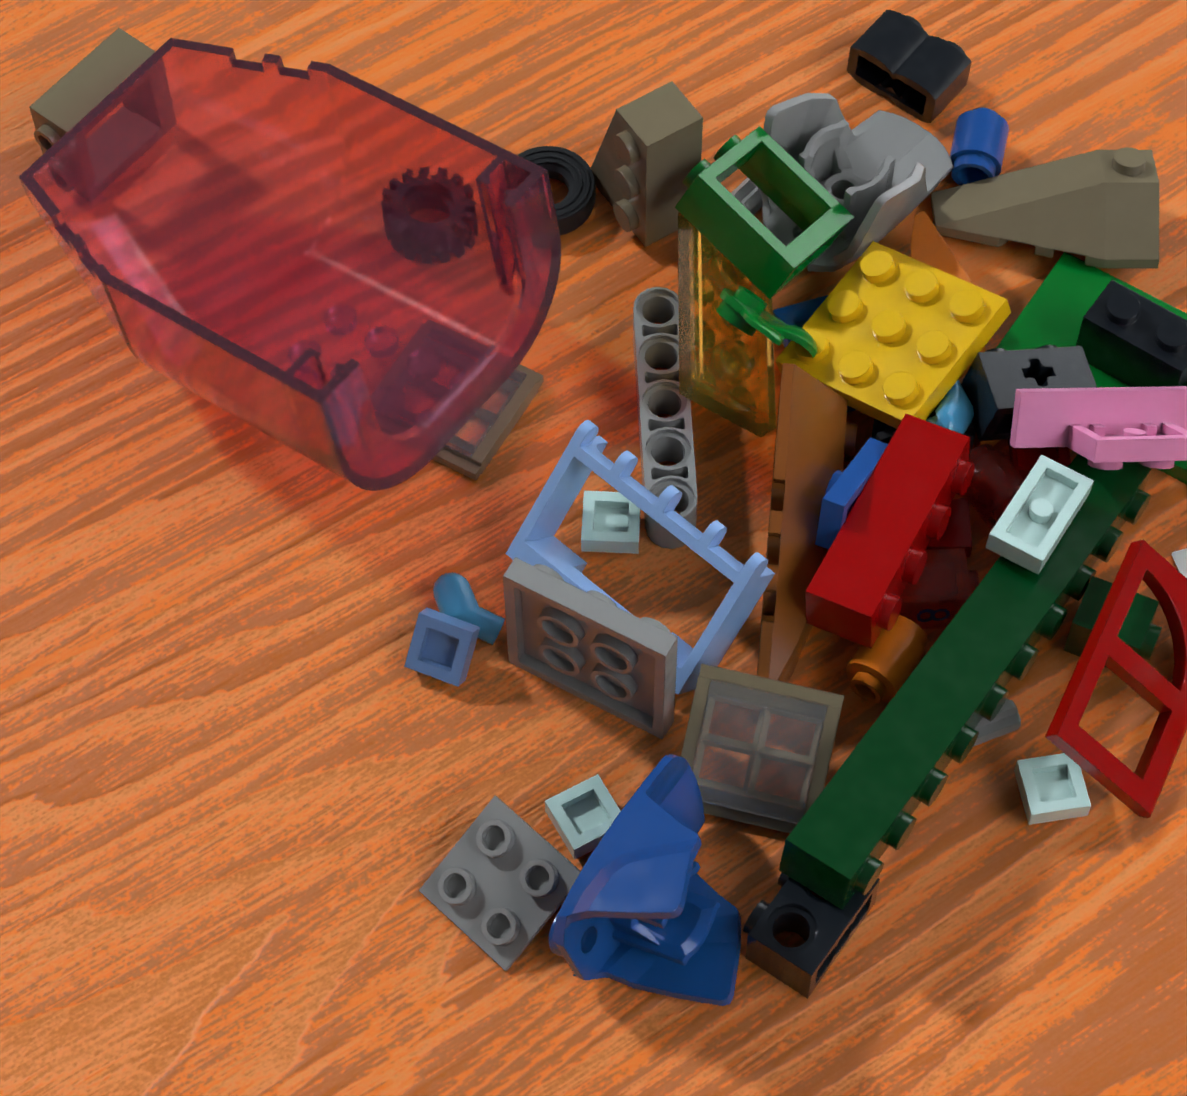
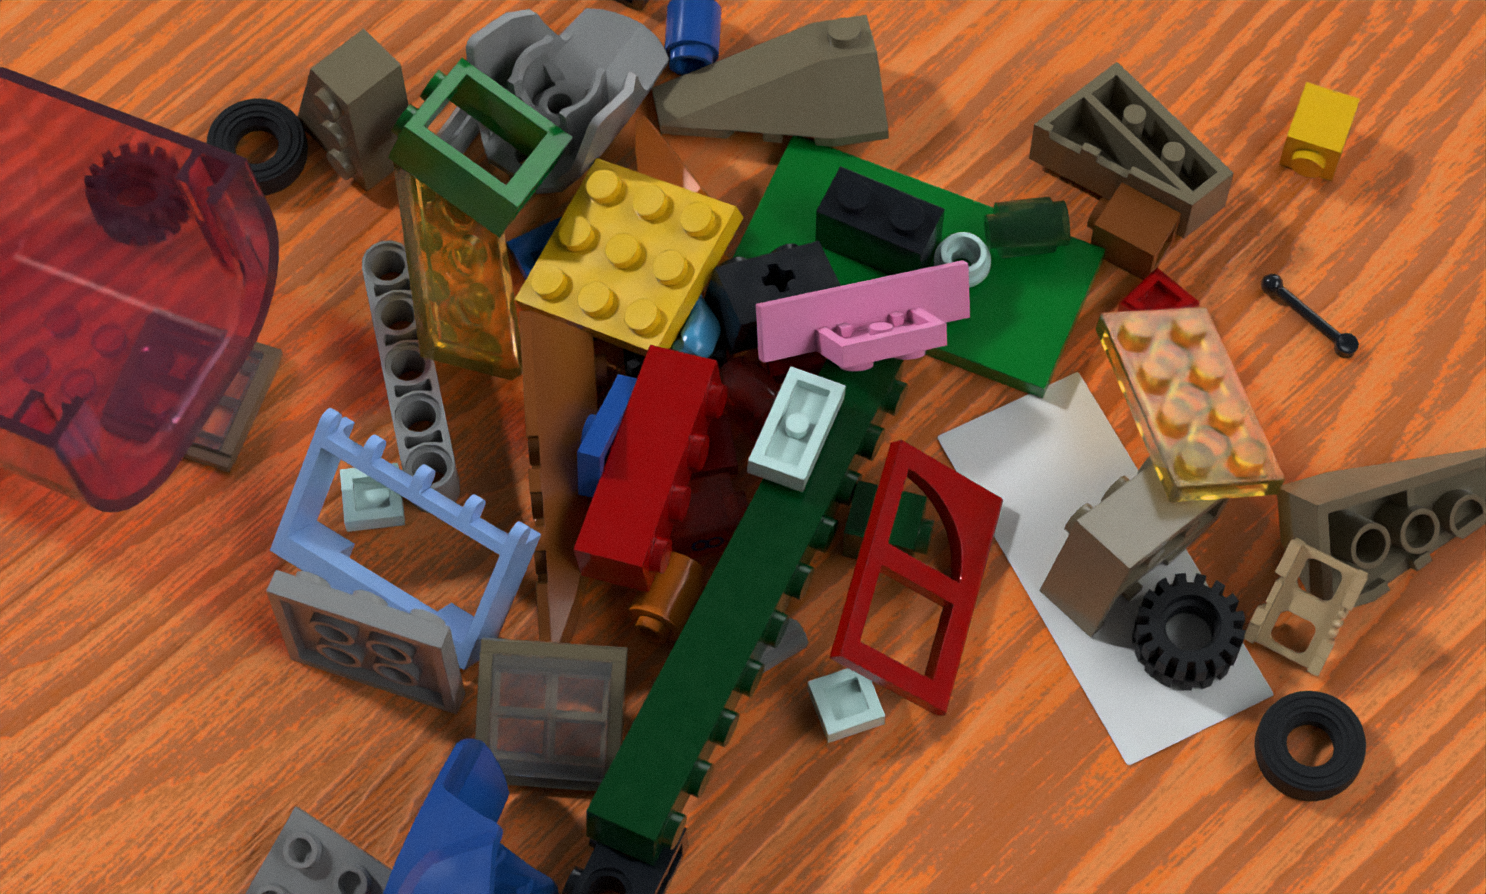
camera: 10 degrees left, 5 degrees up
medium blue plate [404,607,480,686] -> none
dark azure arm [433,572,505,645] -> none
light aqua plate [545,774,621,860] -> none
green plate [716,285,818,358] -> none

